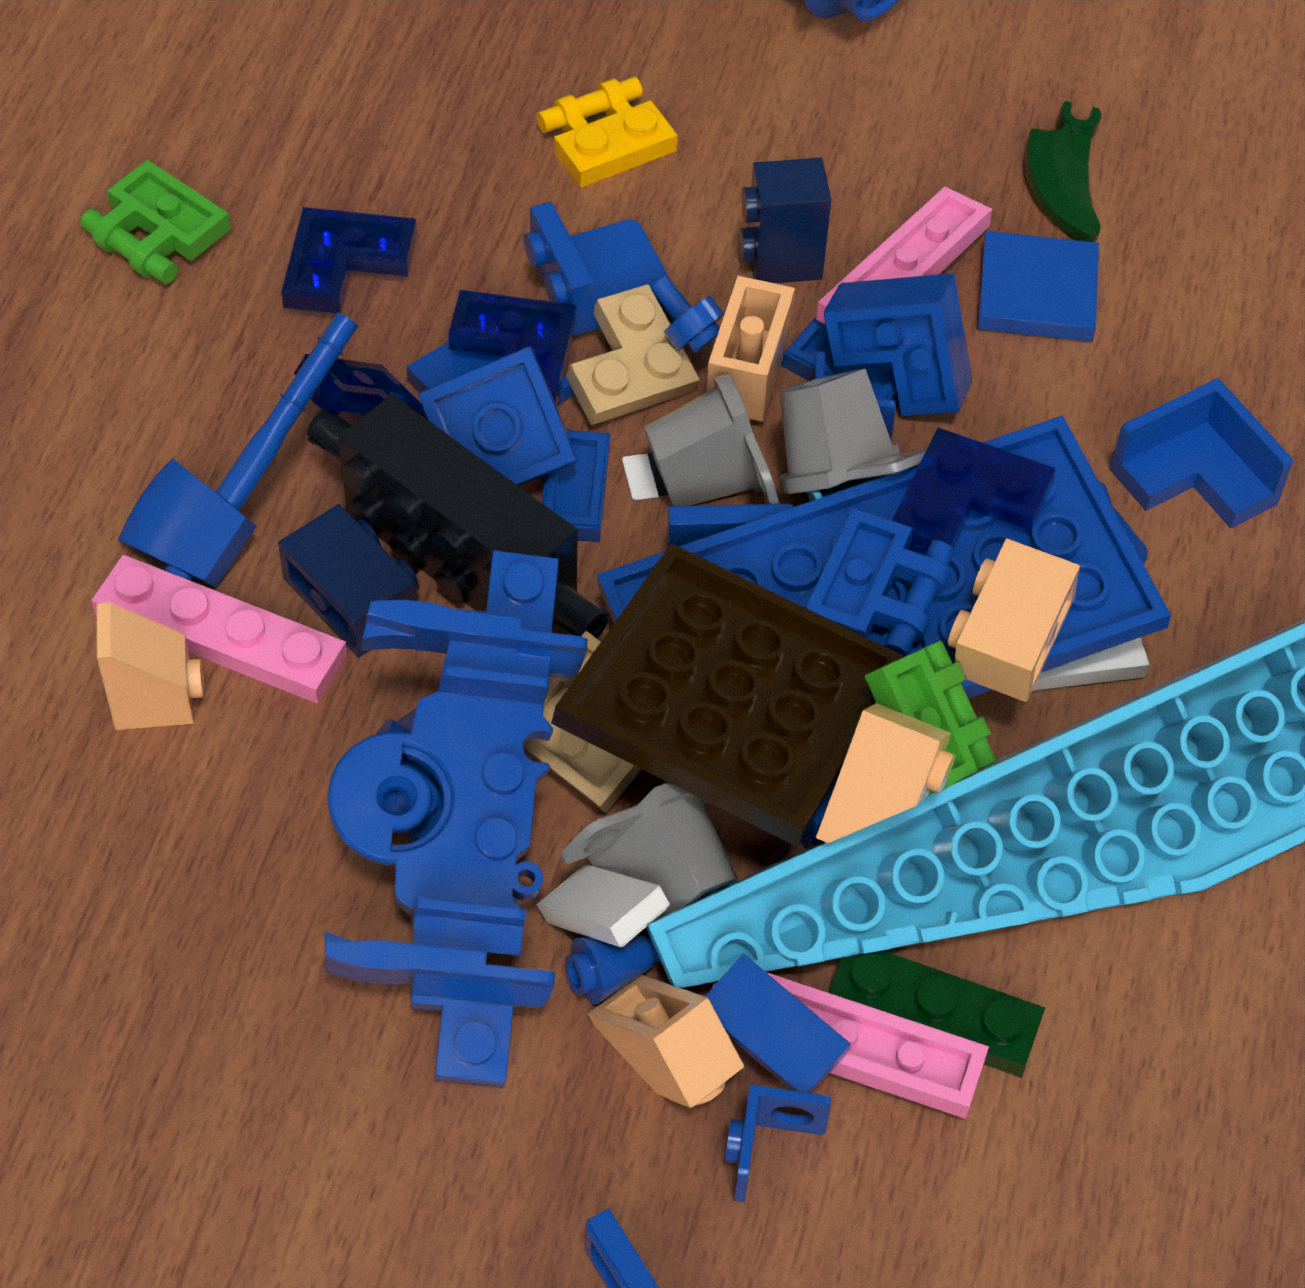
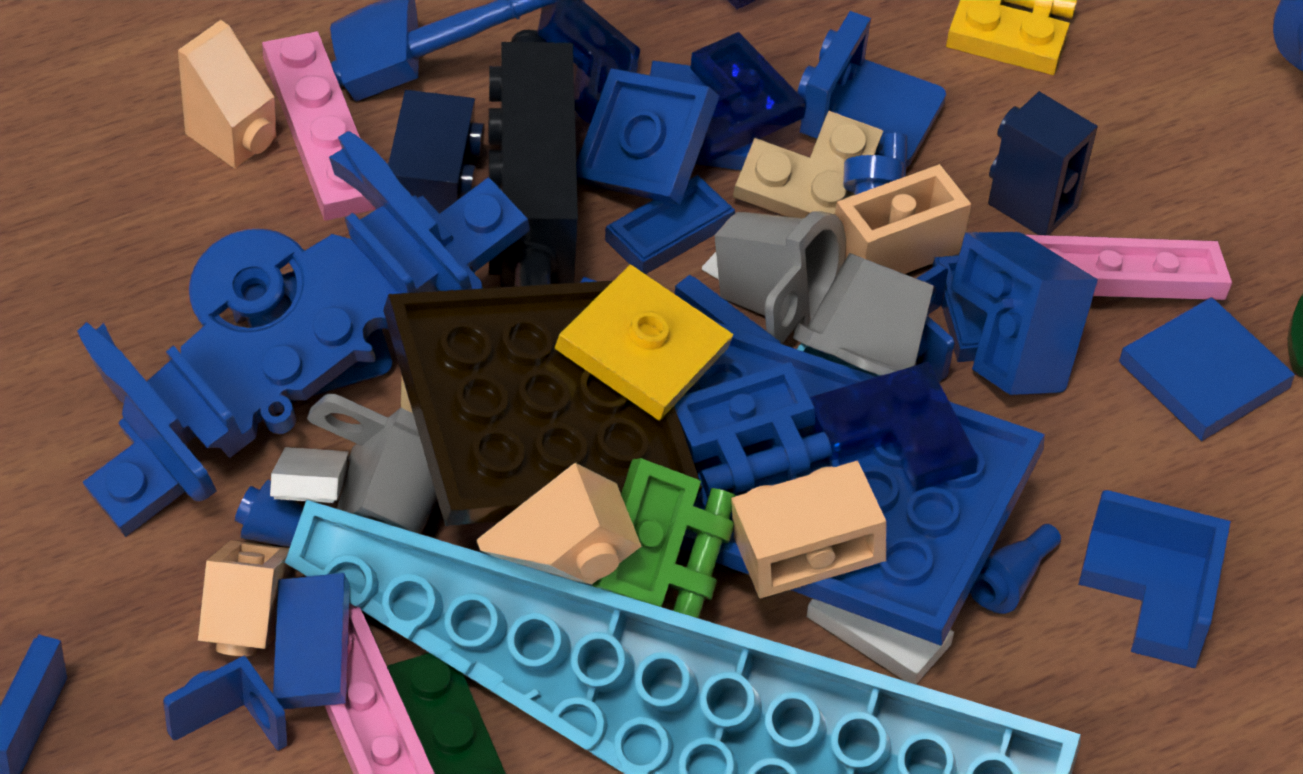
camera: 45 degrees right, 5 degrees down
none -> yellow plate [554,264,734,421]

